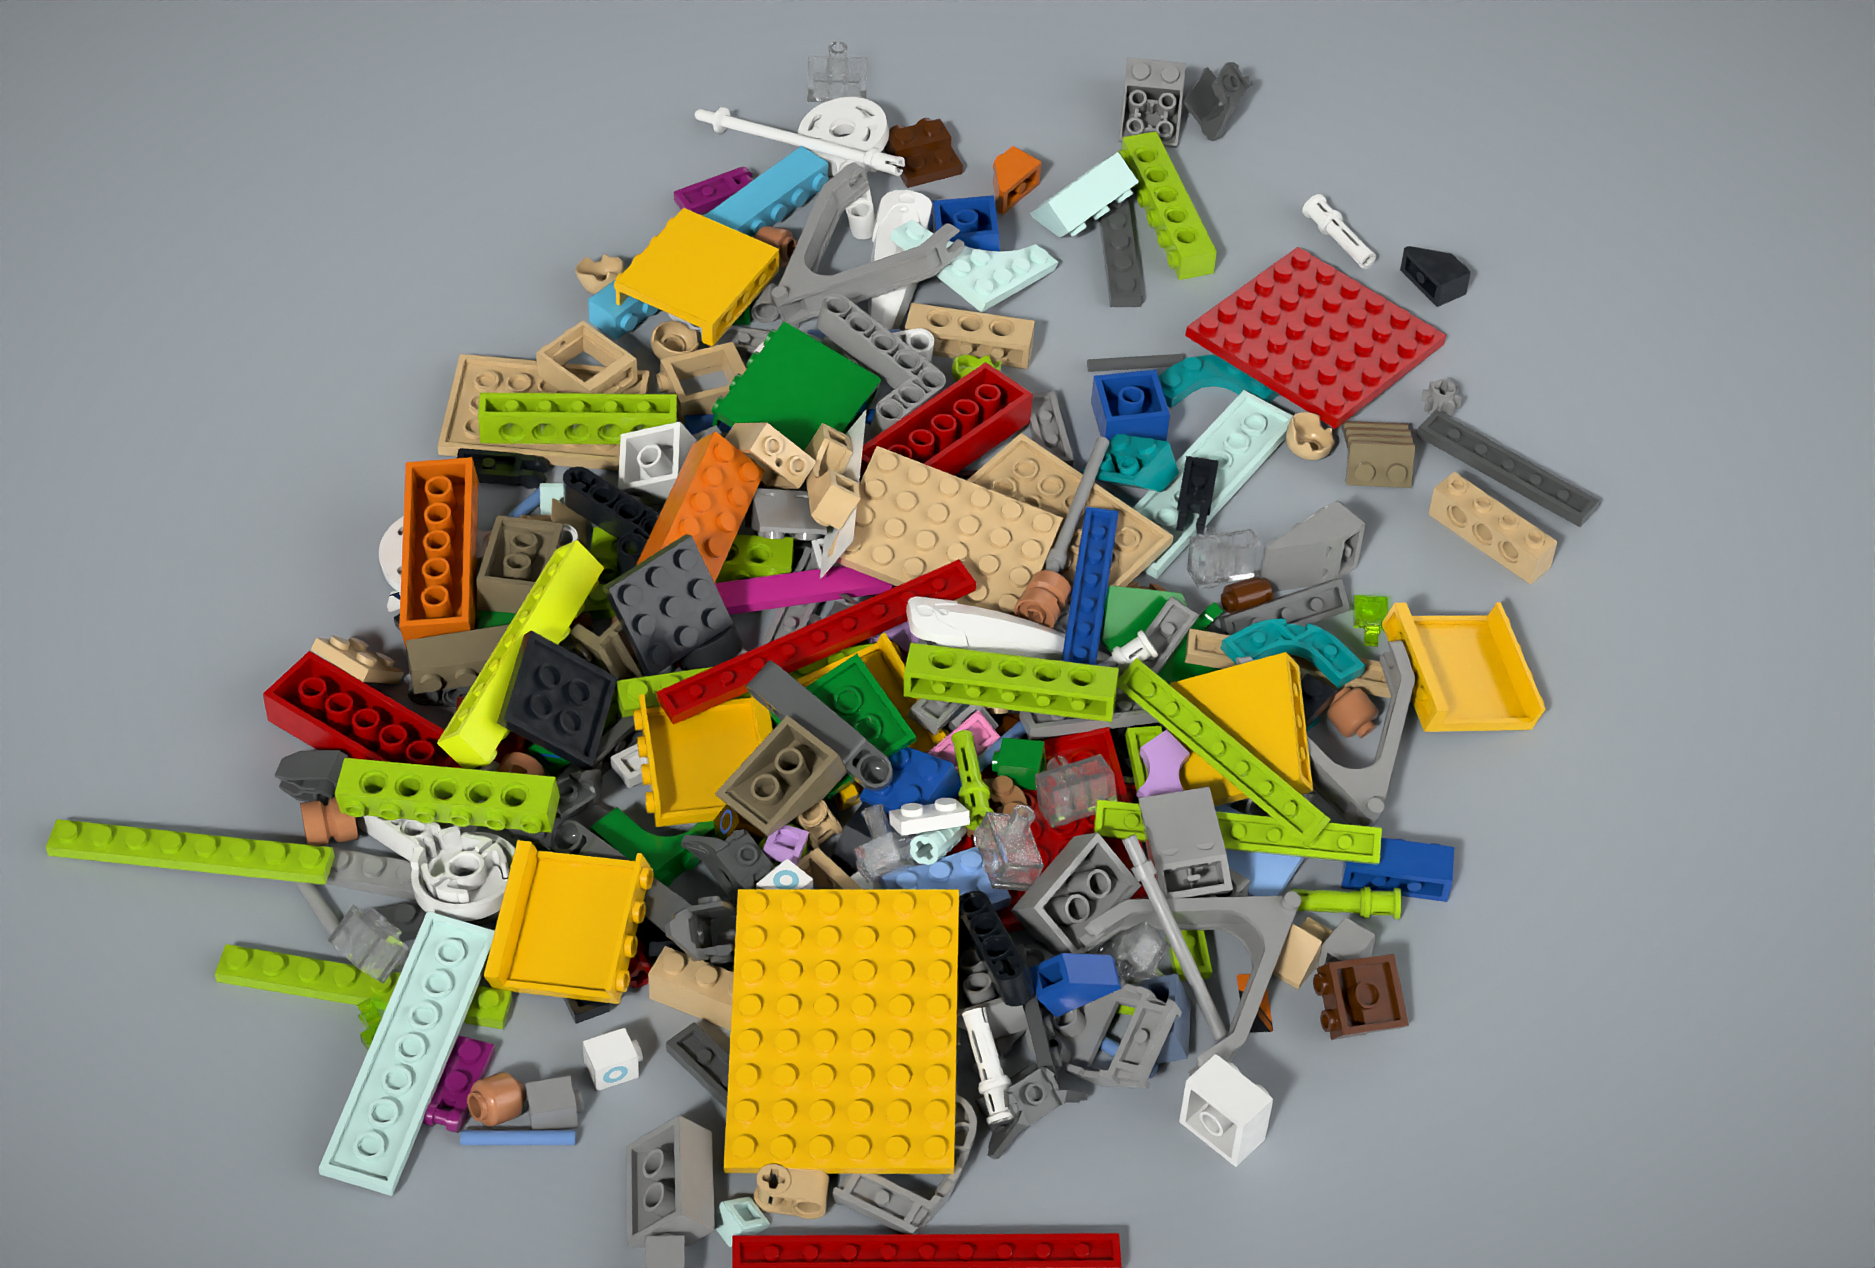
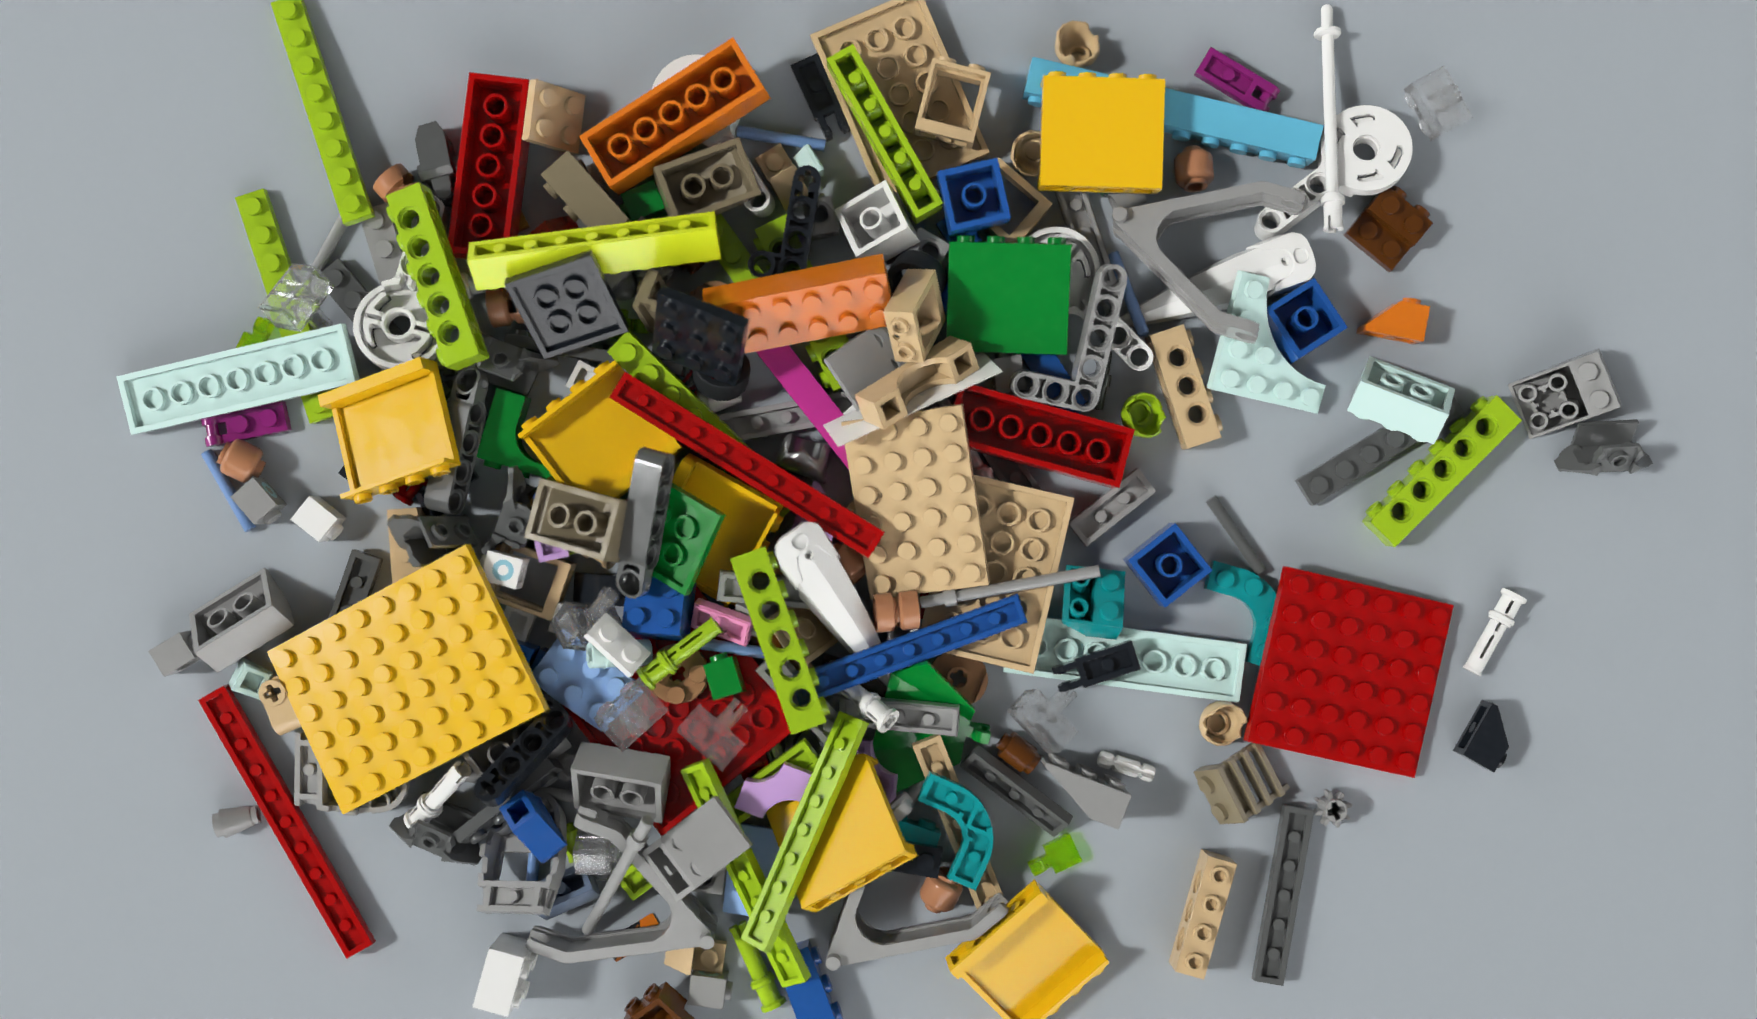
camera: 65 degrees right, 40 degrees up
none -> blue brick [936,158,1011,237]

